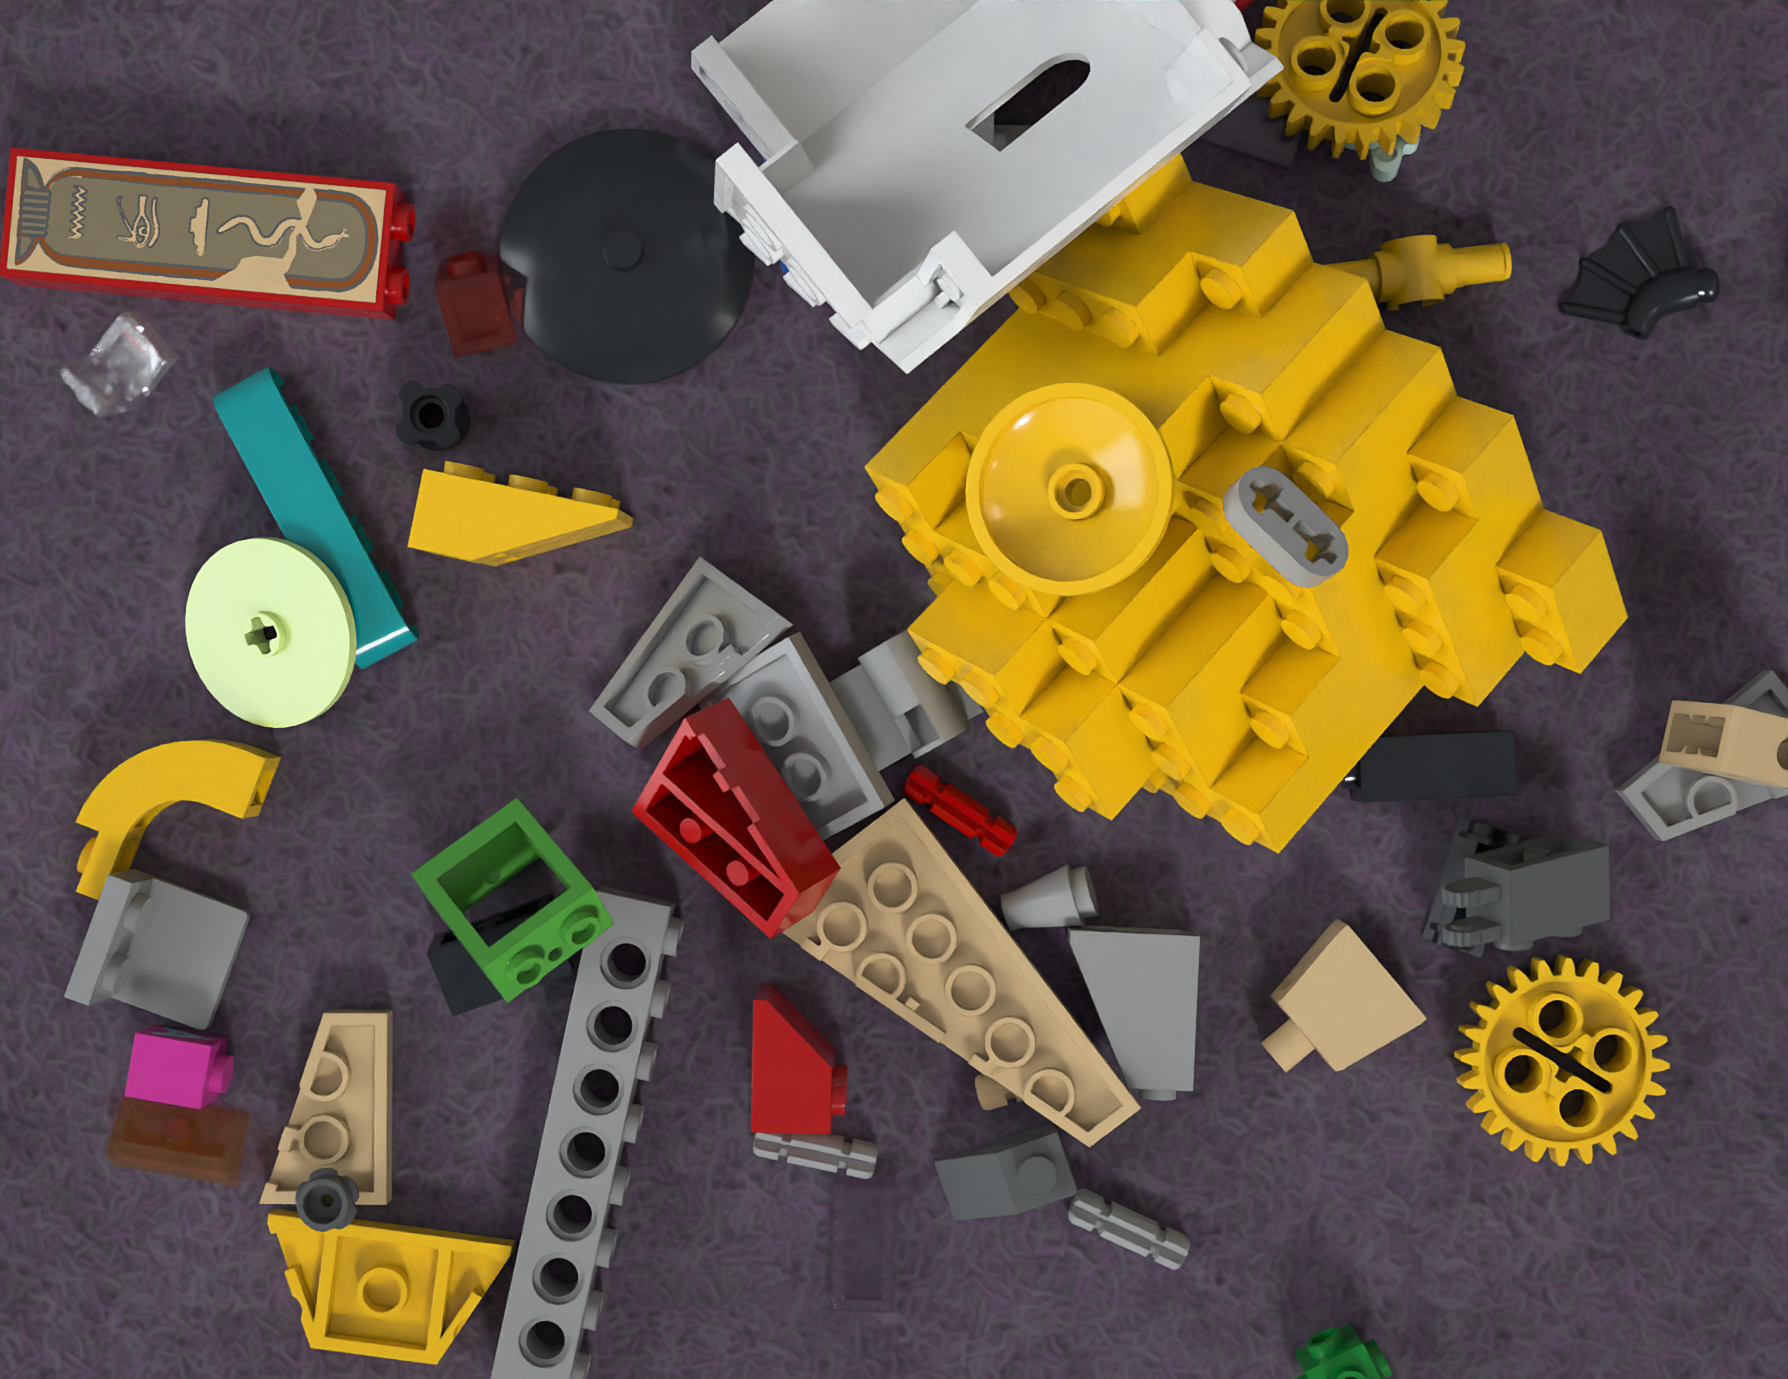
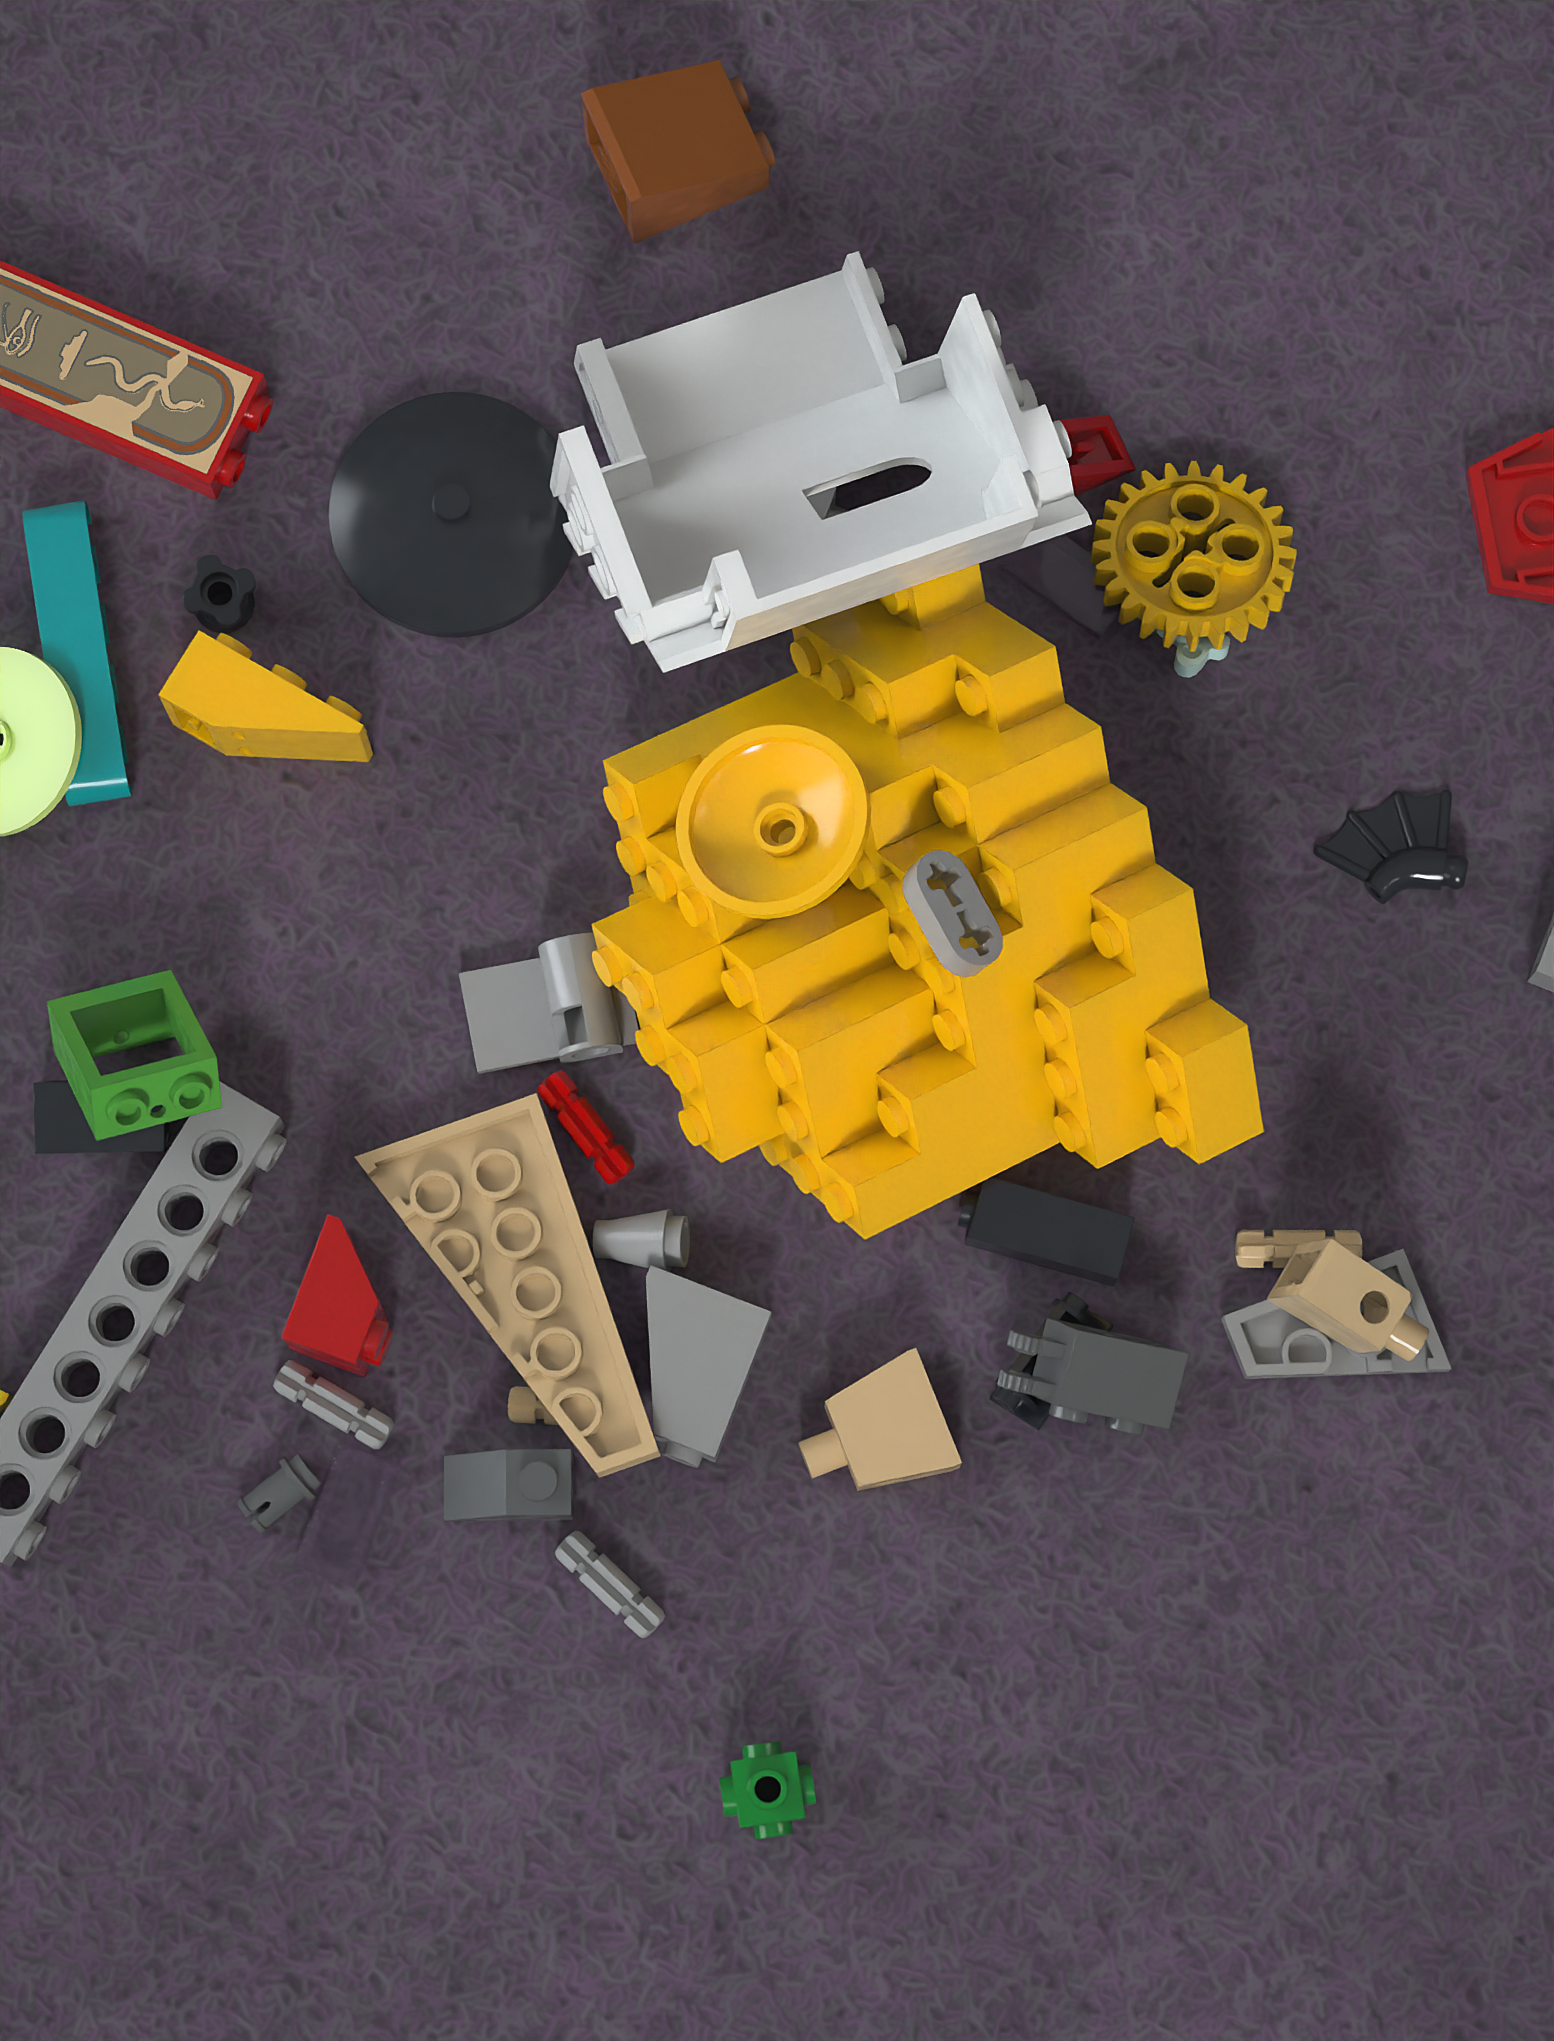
camera: 20 degrees right, 10 degrees down
clear red bracket [434,250,518,357] -> none
light grey wing [589,557,794,750] -> none
red wedge [631,697,841,939] -> none
light grey plate [698,632,895,840] -> none
yellow pin [1324,235,1512,311] -> none
yellow gear [1454,955,1670,1166] -> none
none -> dark grey pin [236,1453,323,1534]
none -> tan axle [1235,1230,1363,1268]

